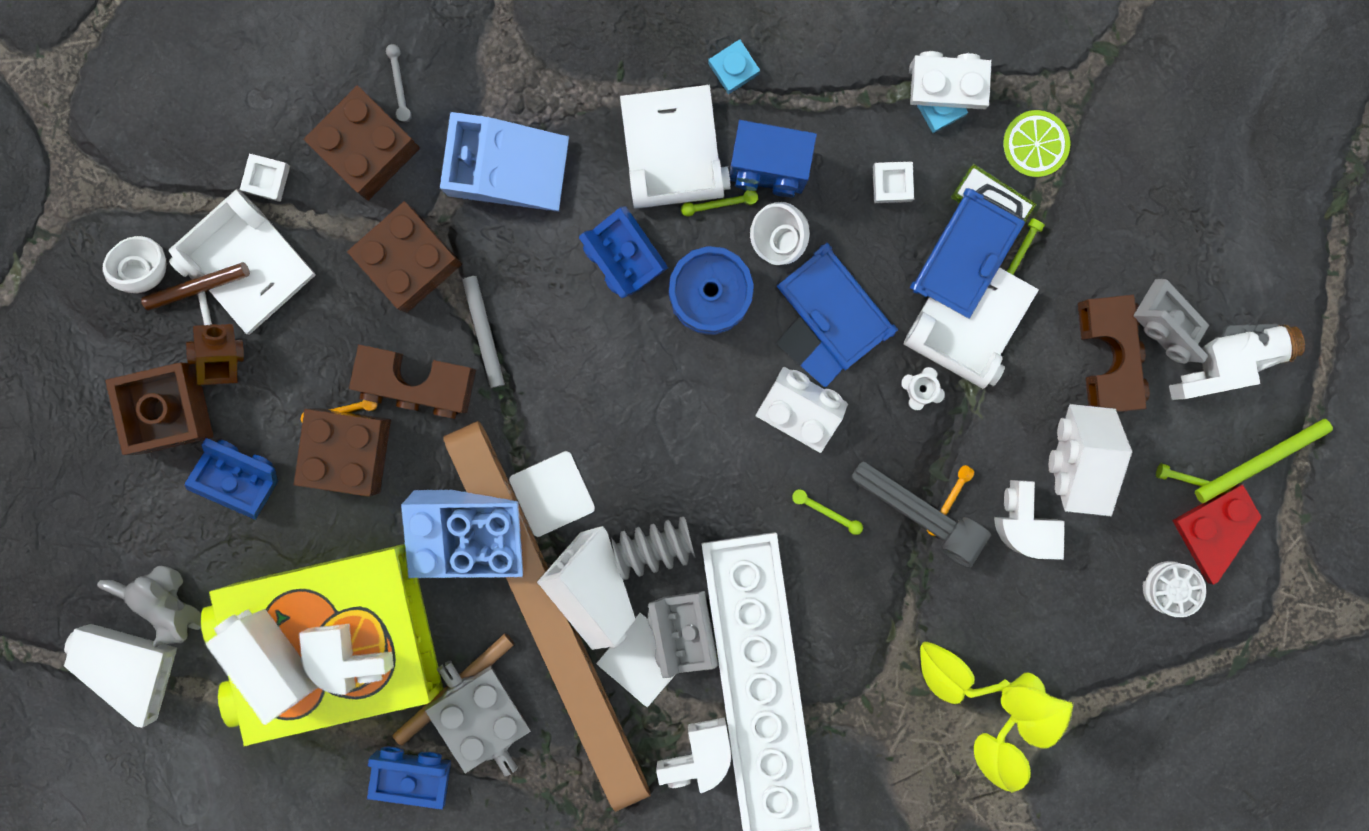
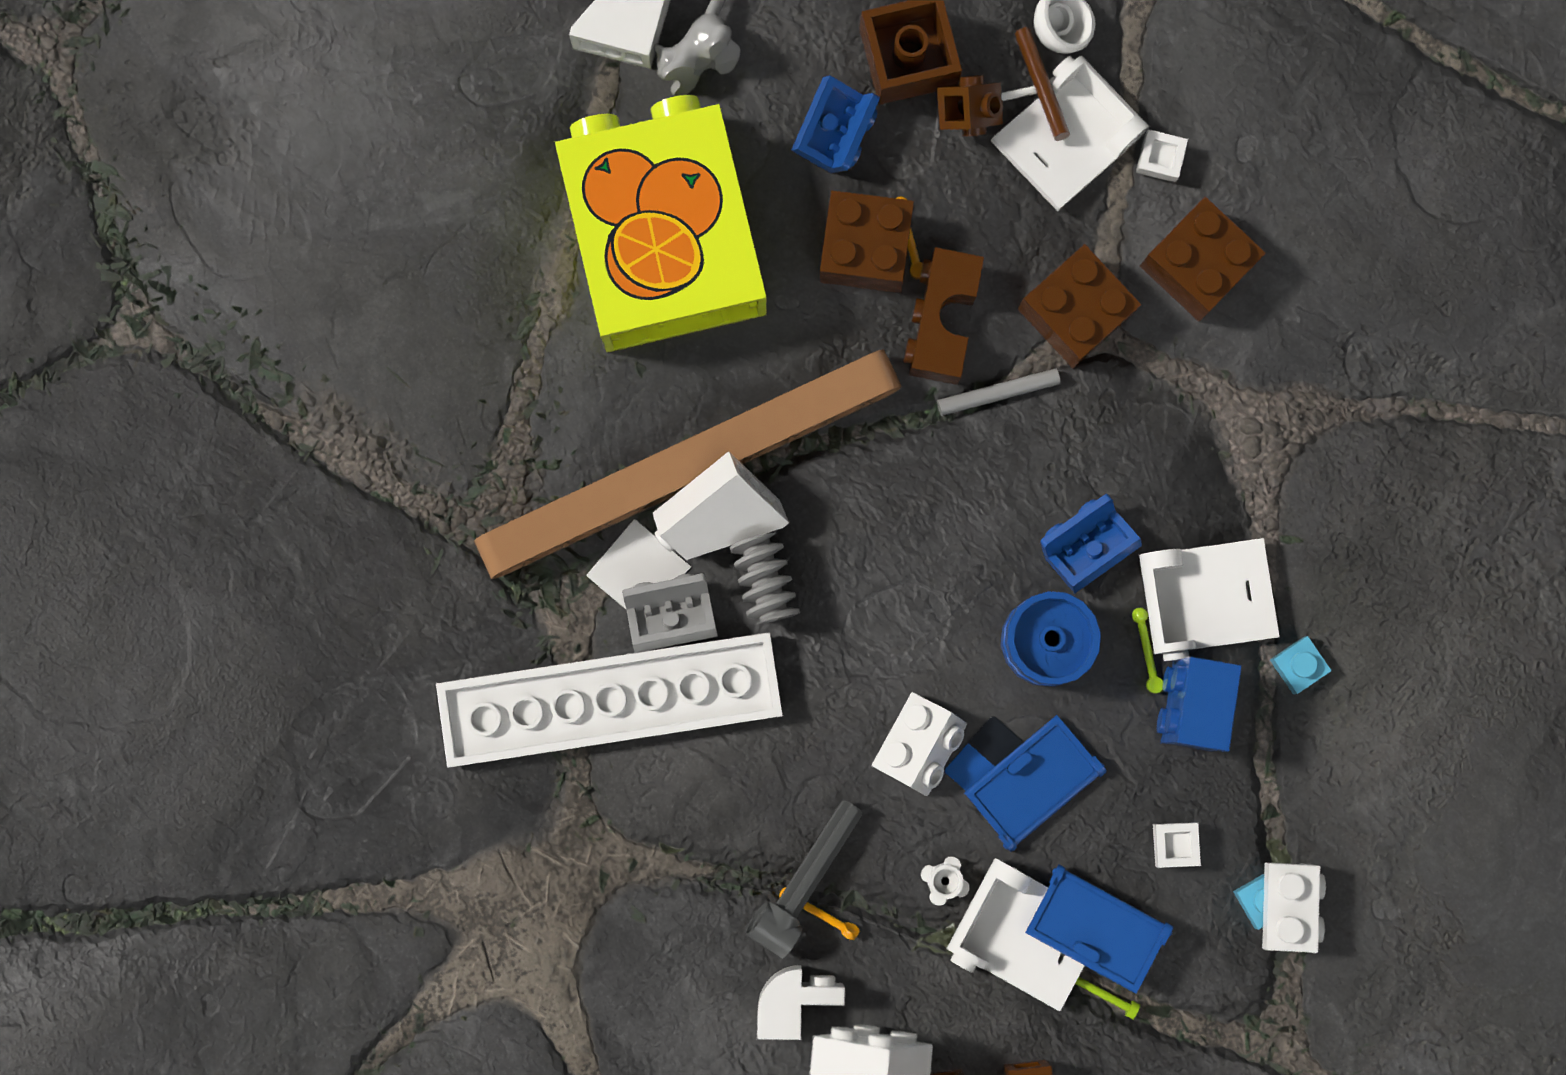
camera: 85 degrees right, 5 degrees down
white brick [206,609,318,725] -> none
white brick [299,624,393,694] -> none
blue bracket [367,747,451,809] -> none
light grey hinge [386,44,412,123] -> none
medium nougat bar [393,633,515,746] -> none
light blue slope [401,490,524,578] -> none
light grey plate [425,661,531,776] -> none
light blue slope [440,112,569,212] -> none
white sticker [509,451,595,537] -> none
white brick [656,717,731,793] -> none
white piece [750,202,810,265] -> none
lime hinge [792,489,863,535] -> none
neon yellow plant [920,642,1073,793] -> none
tile [951,164,1036,222] -> none
lime sticker [1003,110,1070,177] -> none

